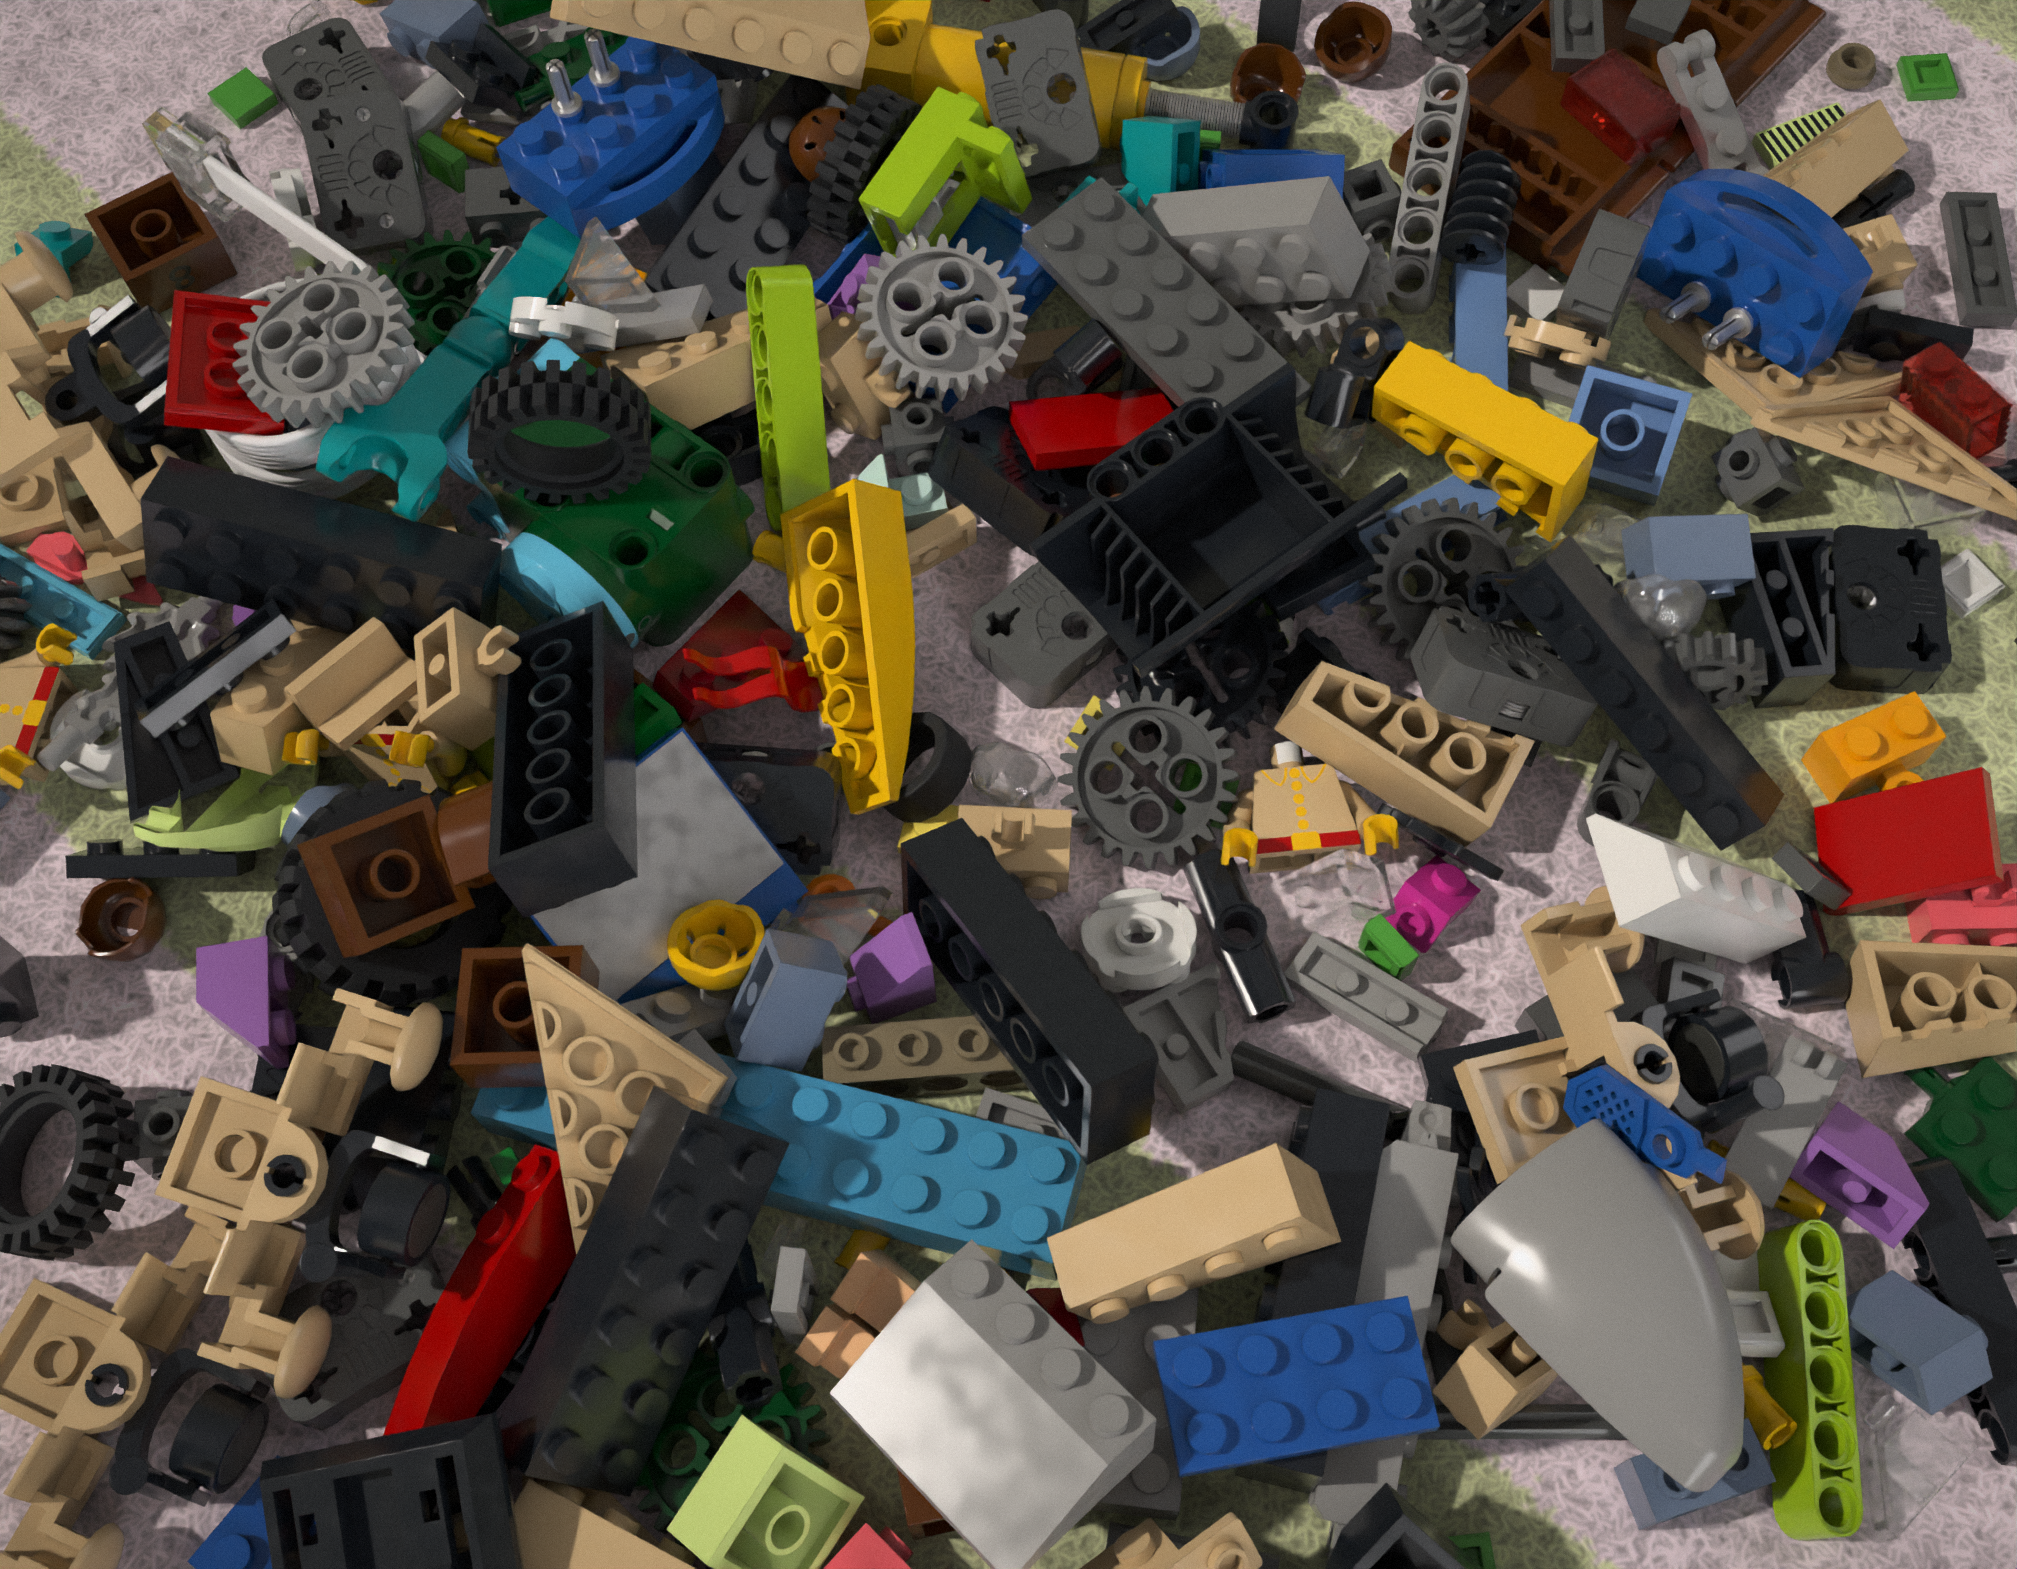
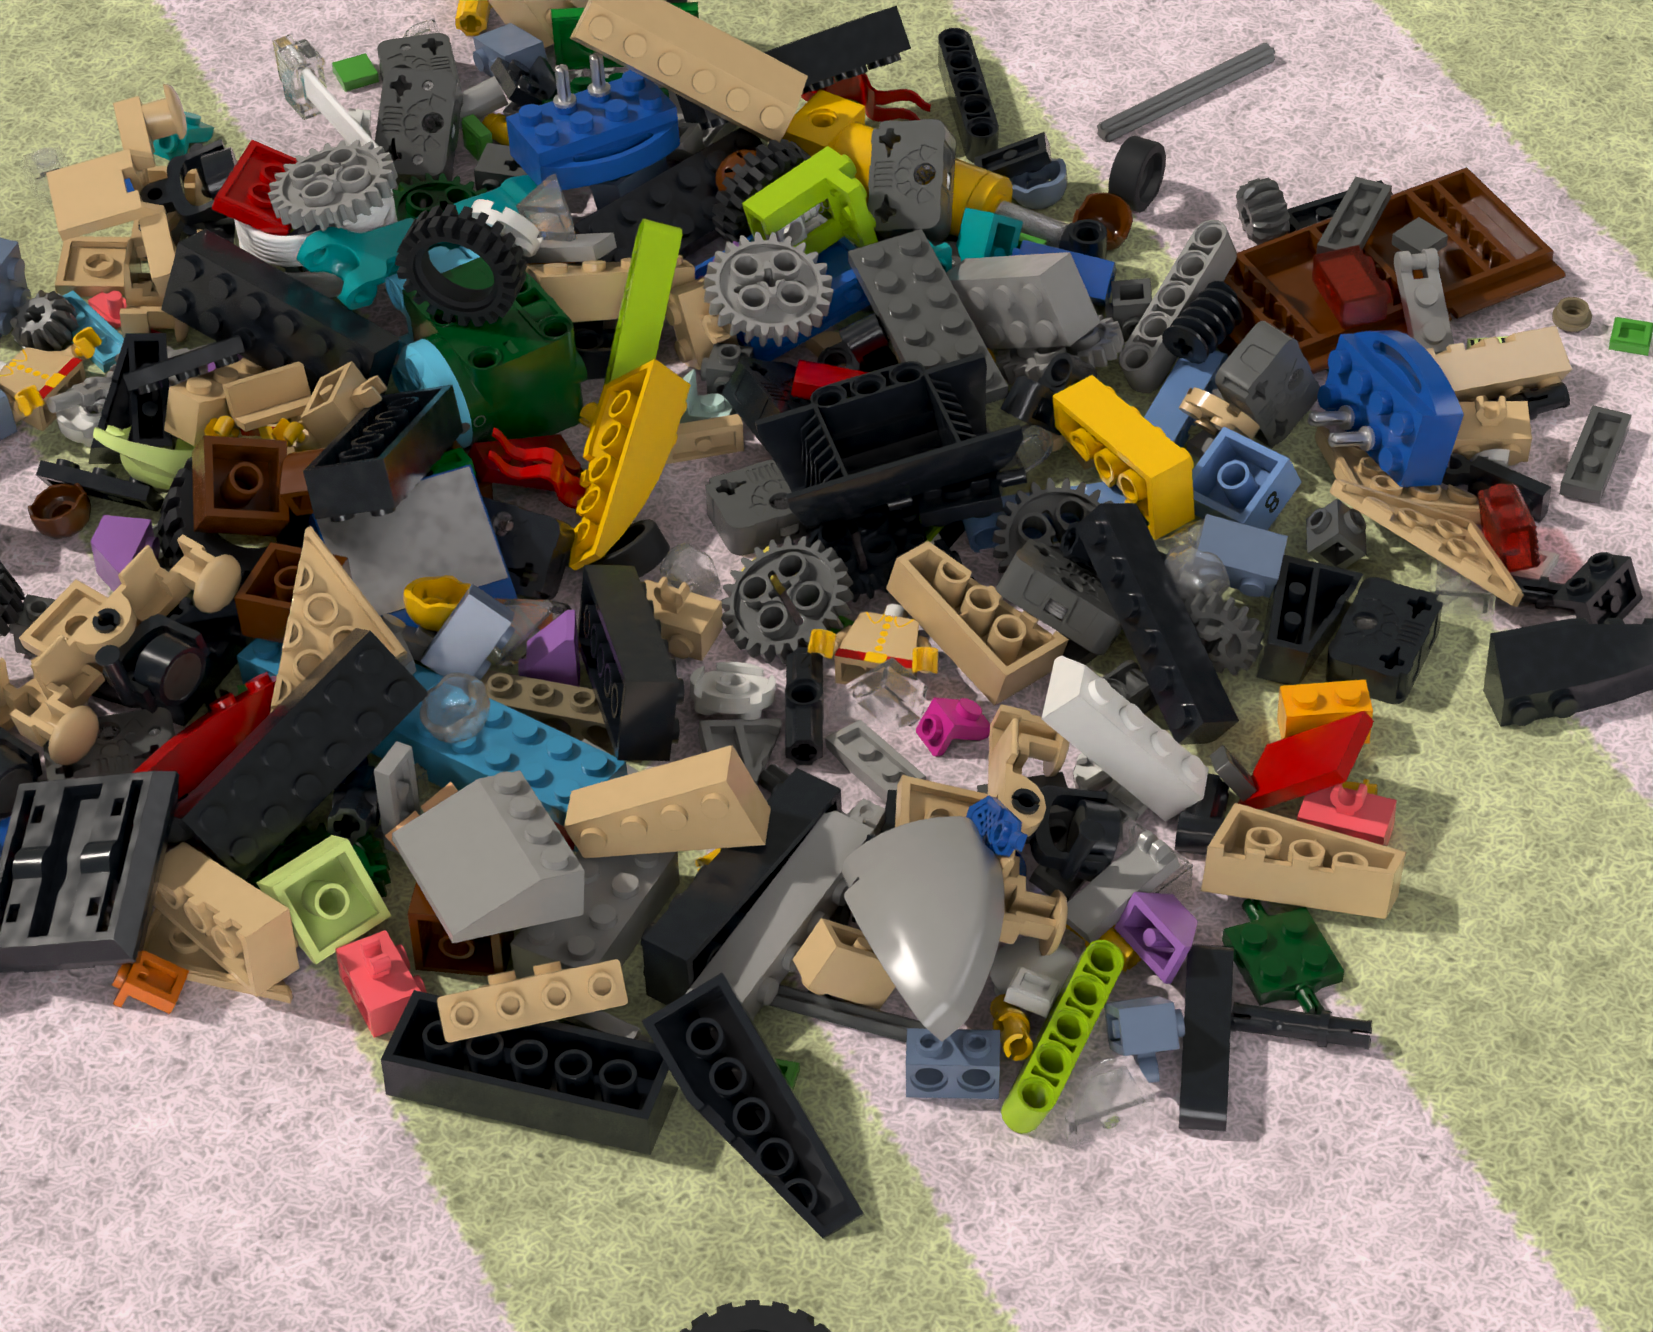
camera: 20 degrees right, 20 degrees down
reddish brown brick [84,170,238,313] -> none
blue plate [1152,1296,1440,1478] -> none
reddish brown helmet [1314,2,1392,83] -> none
bright green tile [1358,913,1419,981] -> none
black piece [1377,803,1504,881] -> none
white tile [1941,548,2006,619] -> none
none -> clear helmet [420,673,490,743]

